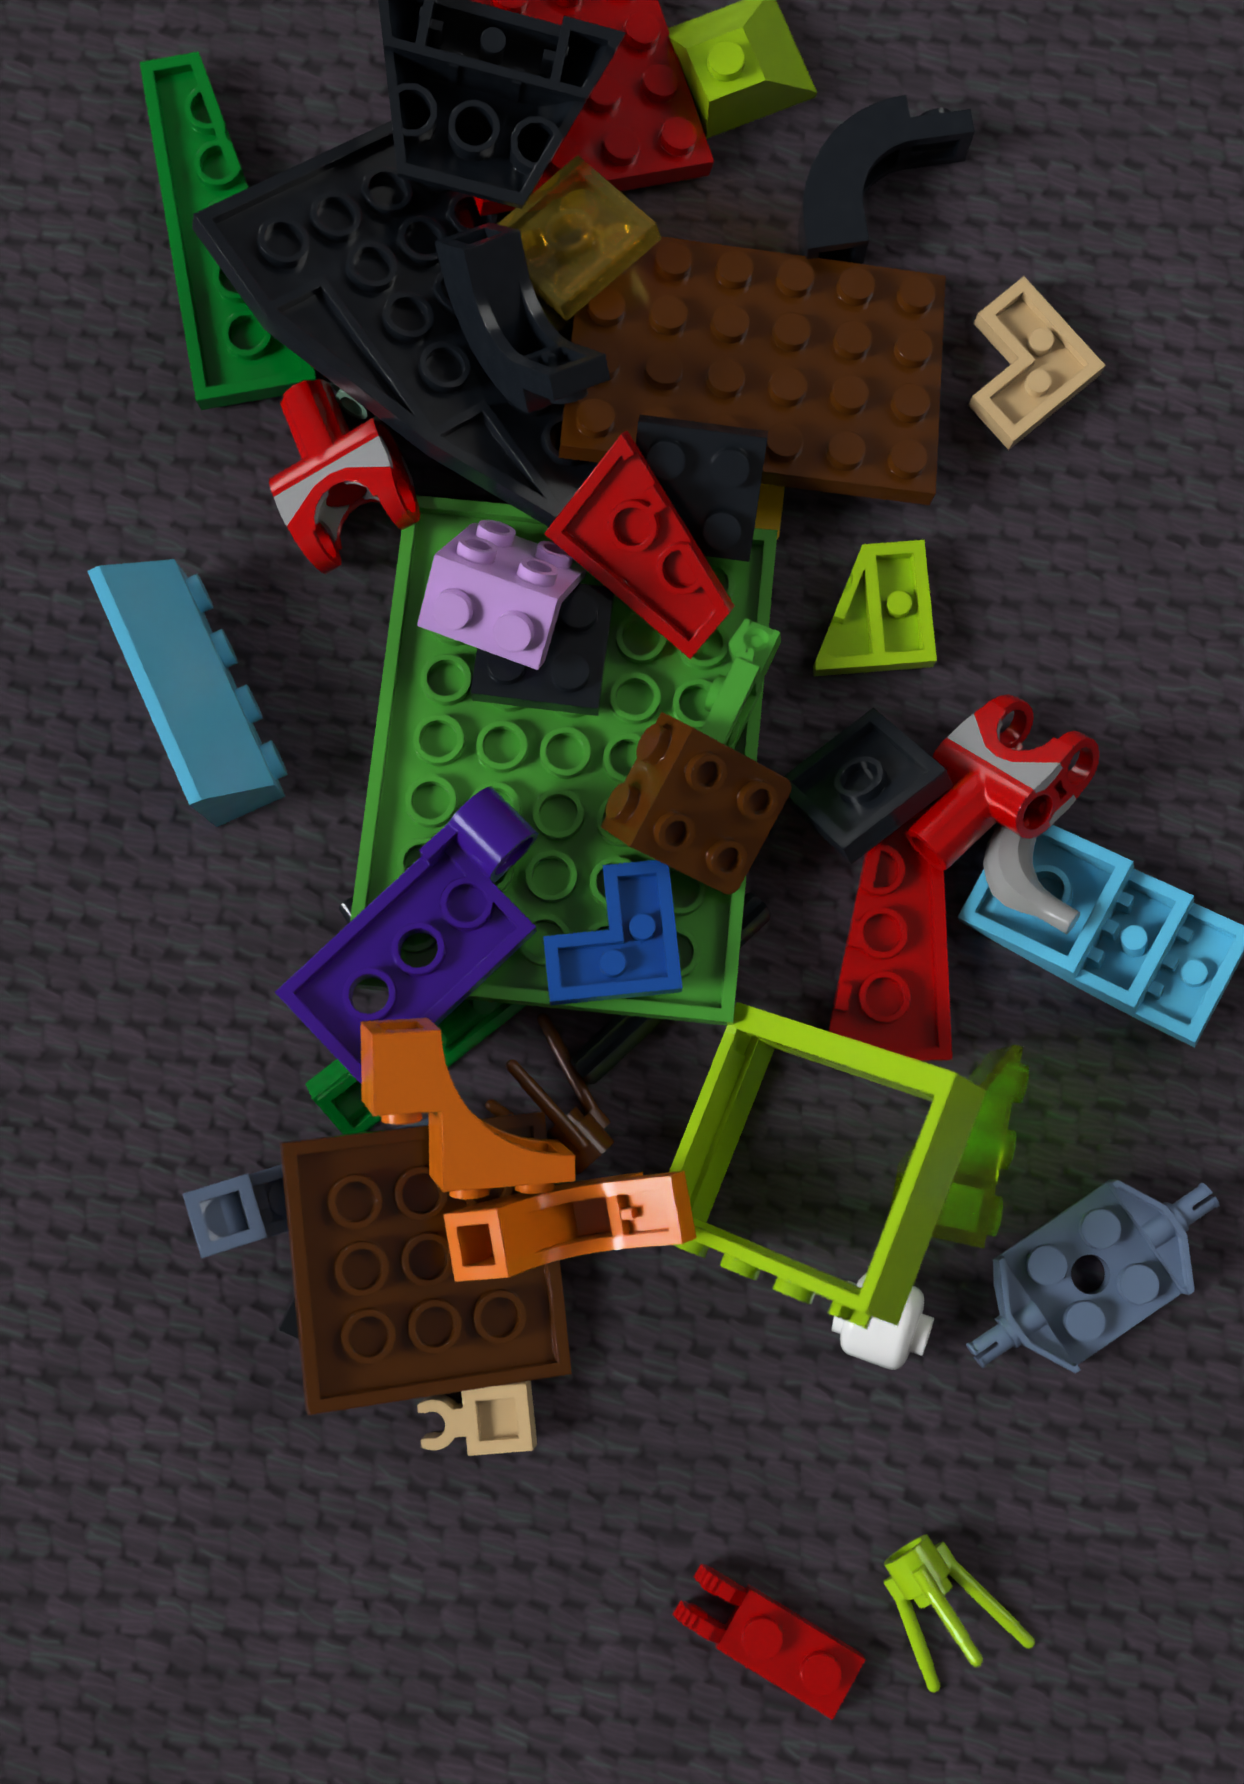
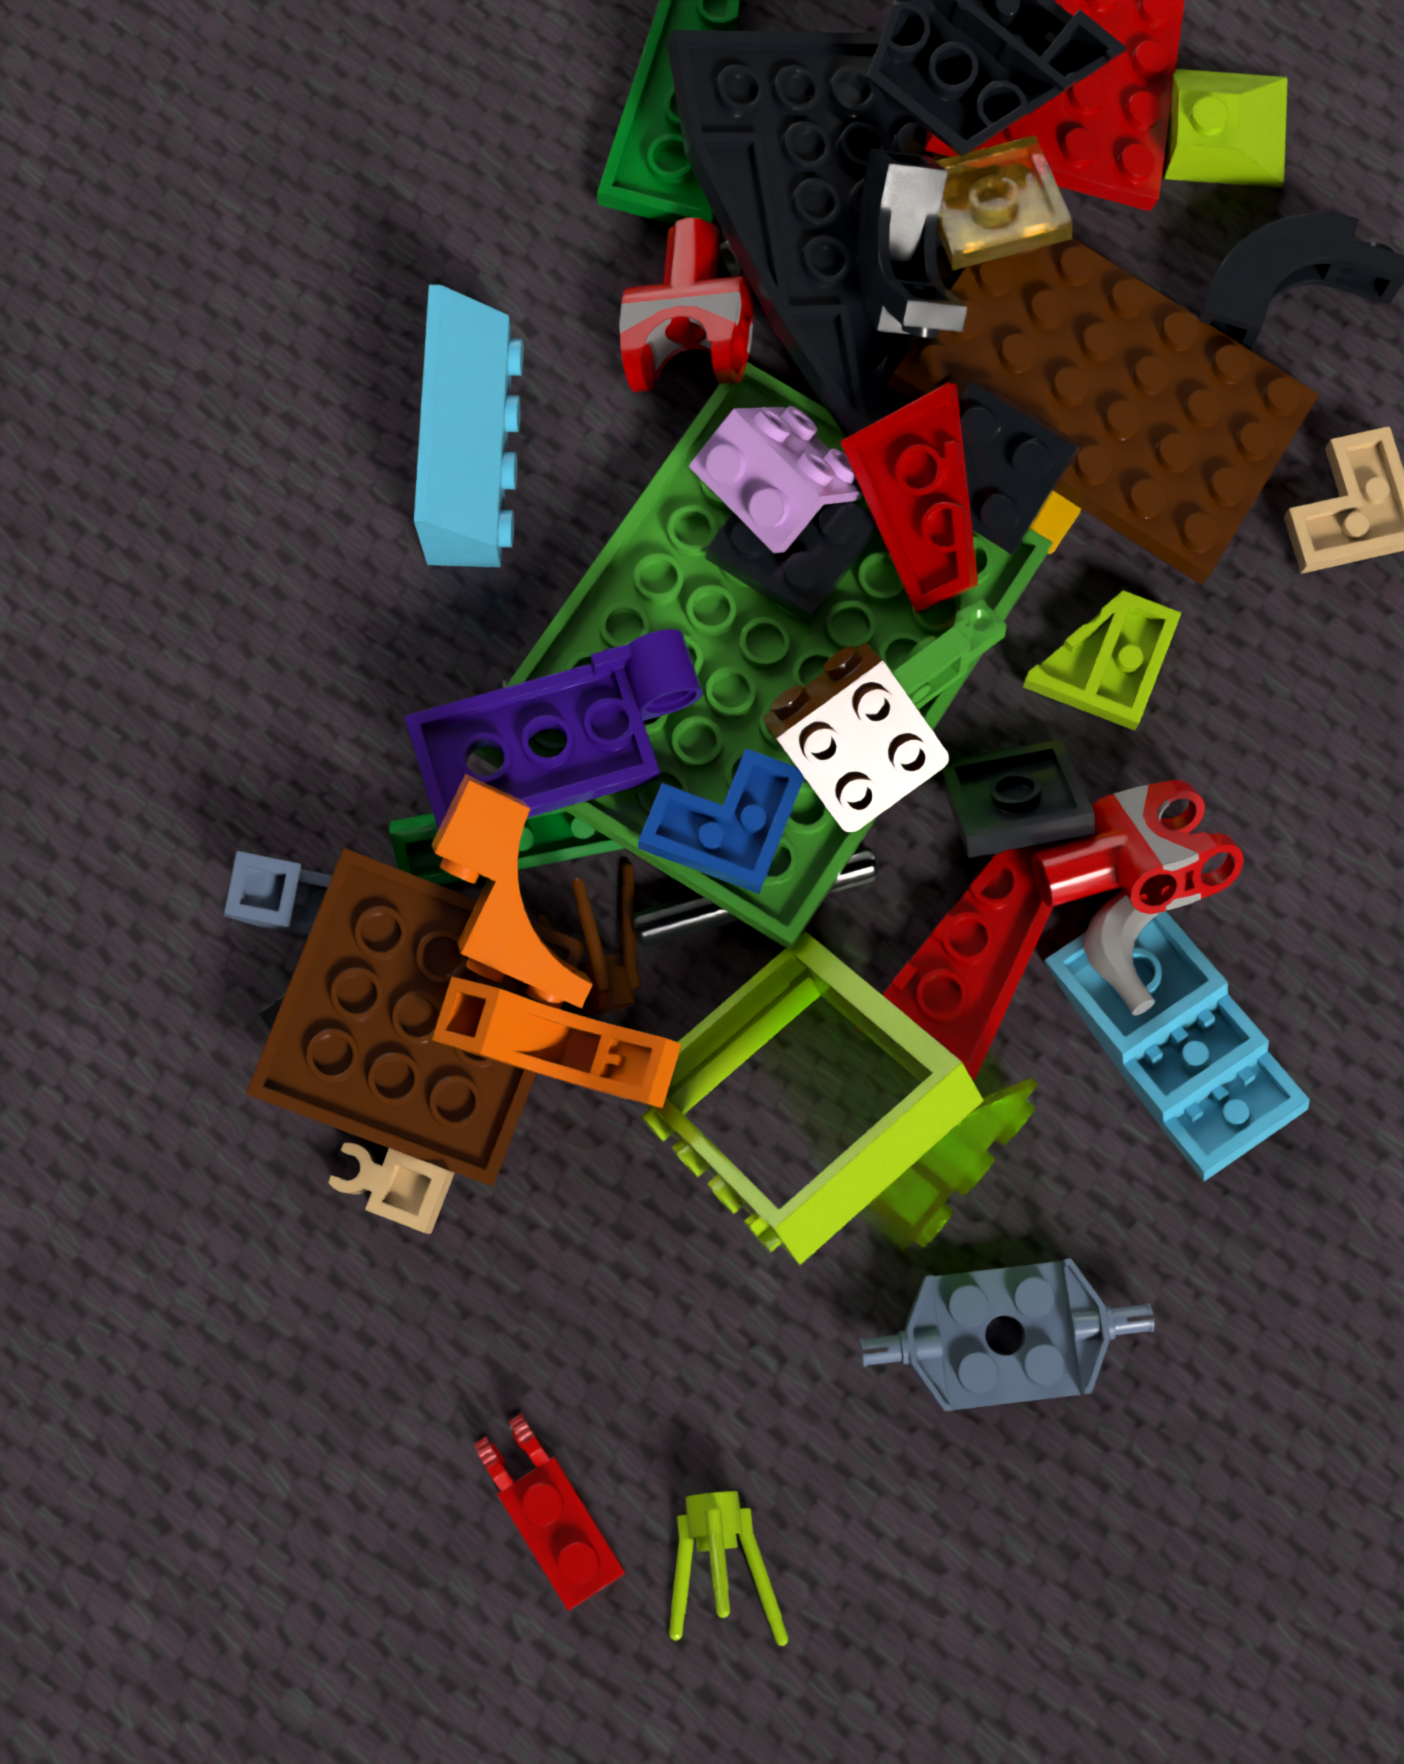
camera: 25 degrees right, 5 degrees down
white head [832,1273,934,1370] -> none

